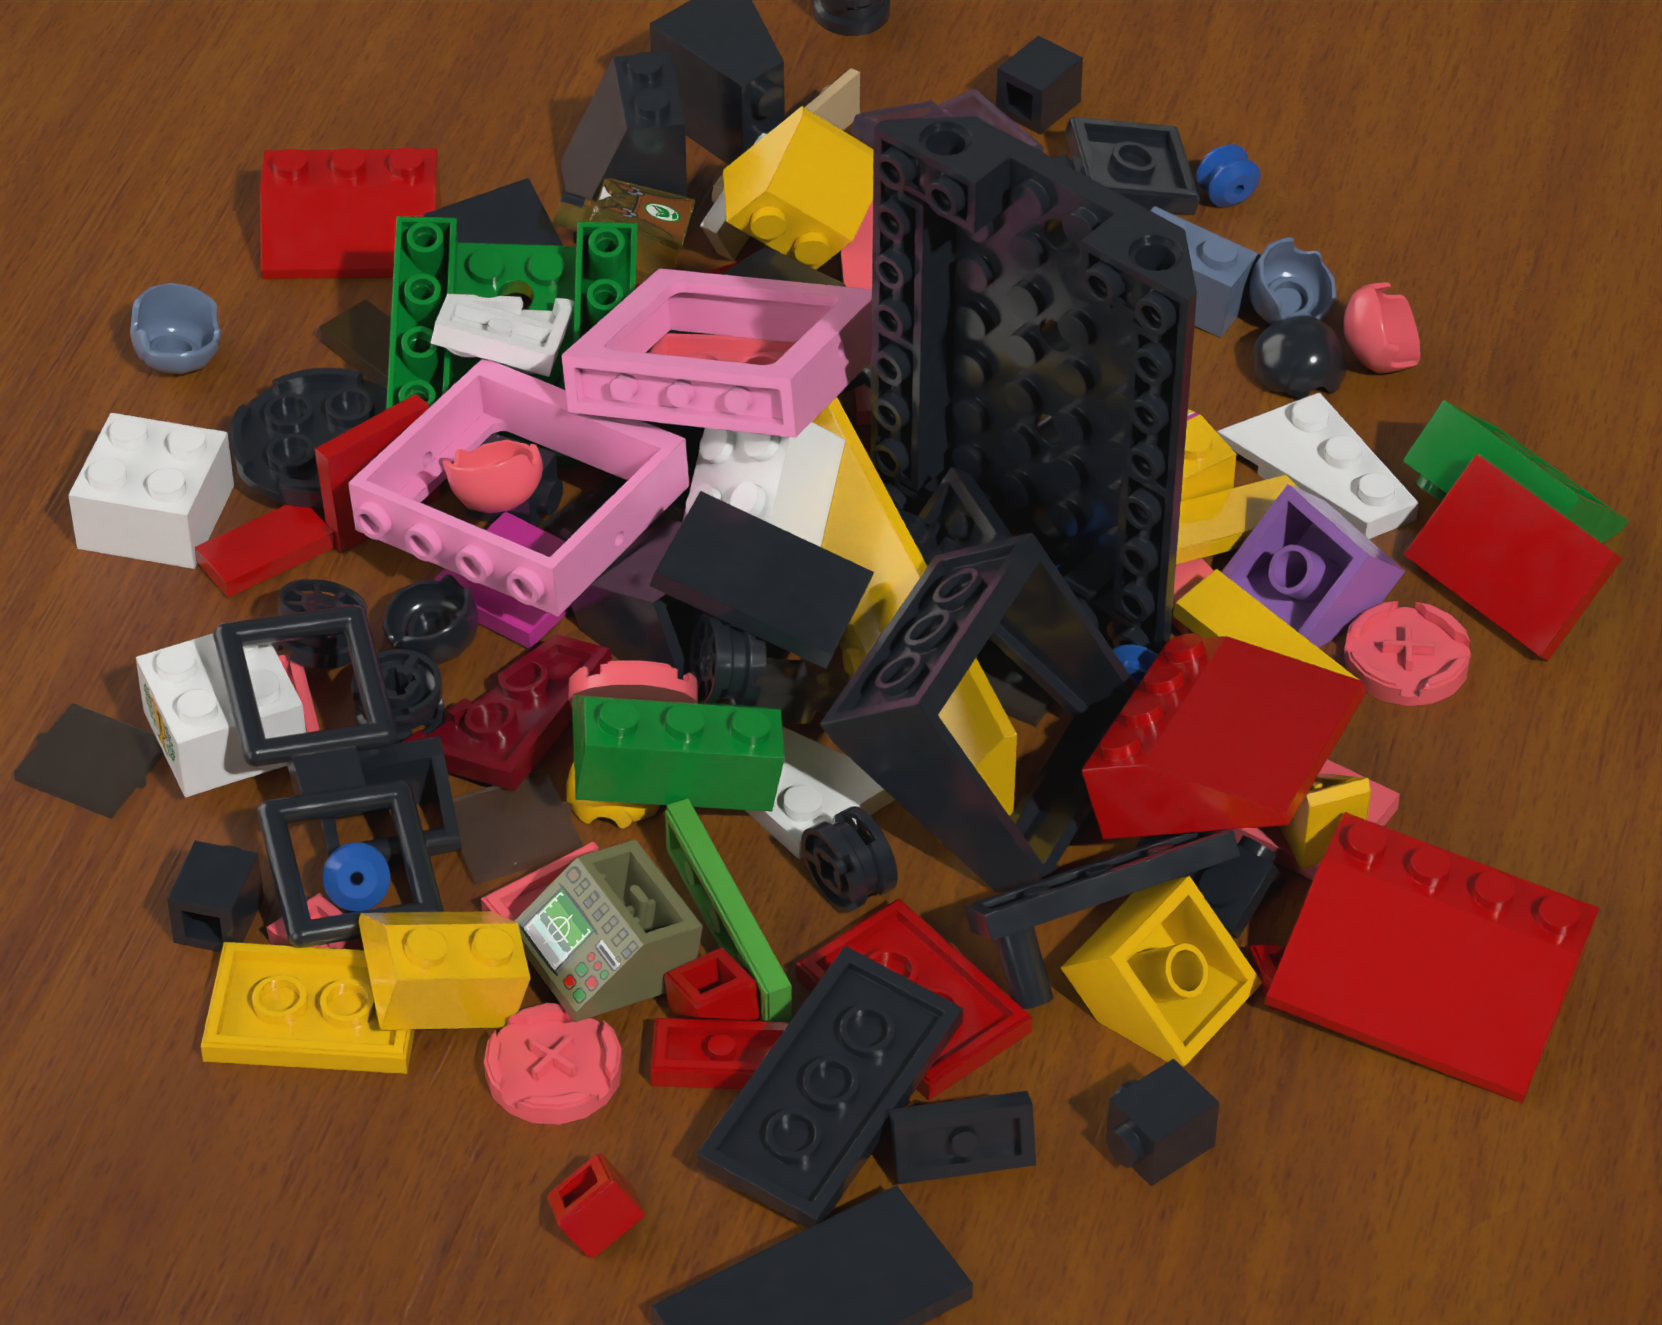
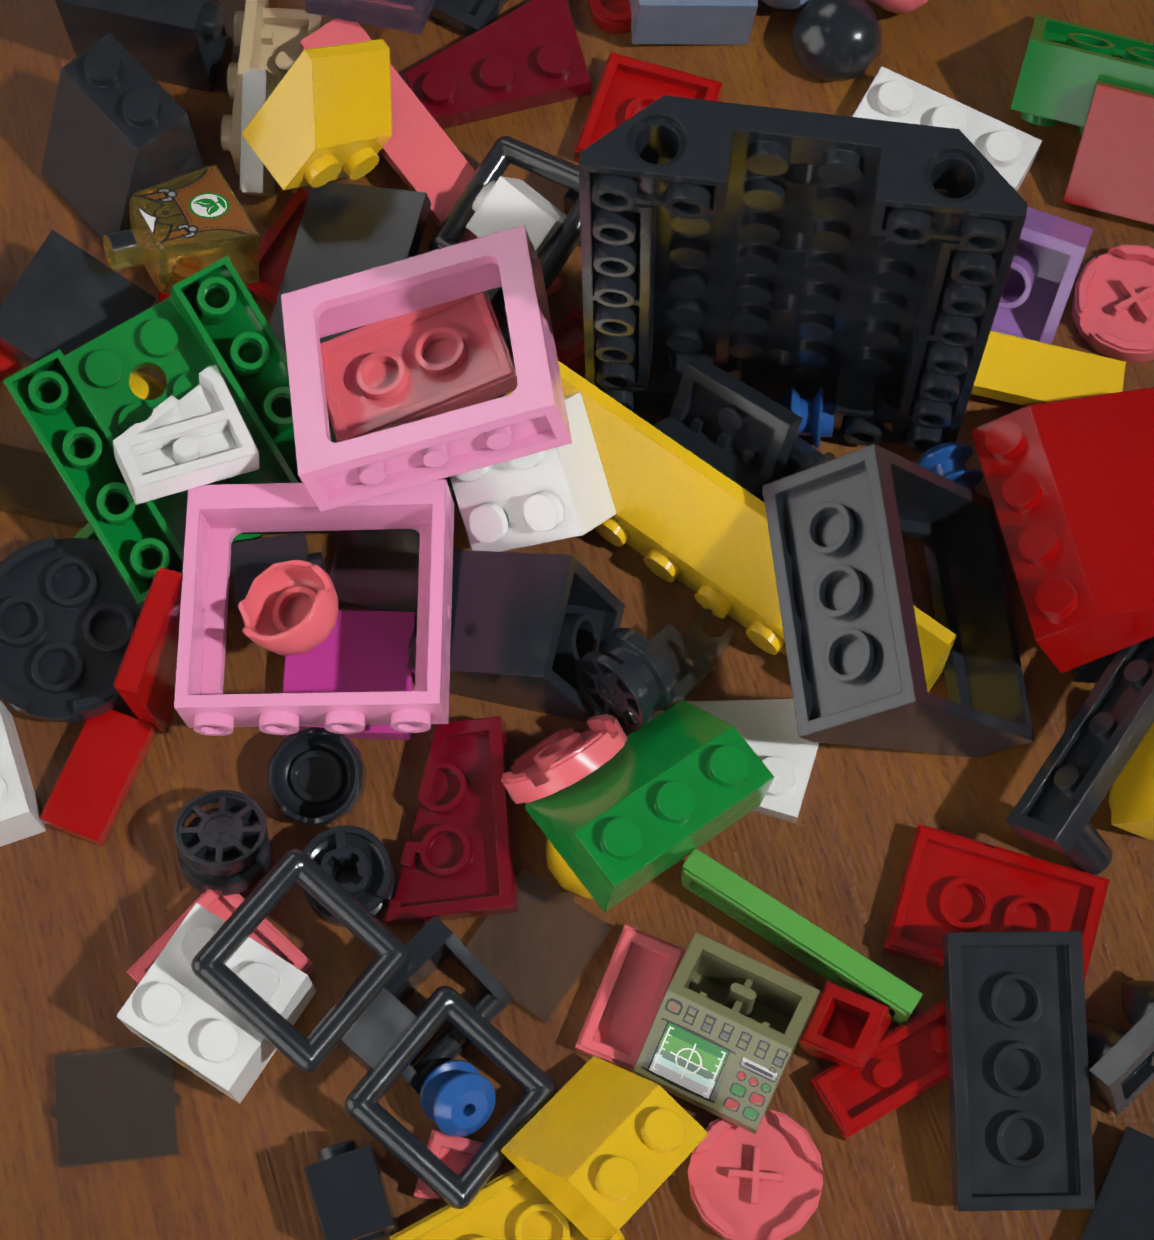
camera: 30 degrees left, 25 degrees up
black tile [650,491,874,669] -> none
black wheel [801,806,898,913] -> none

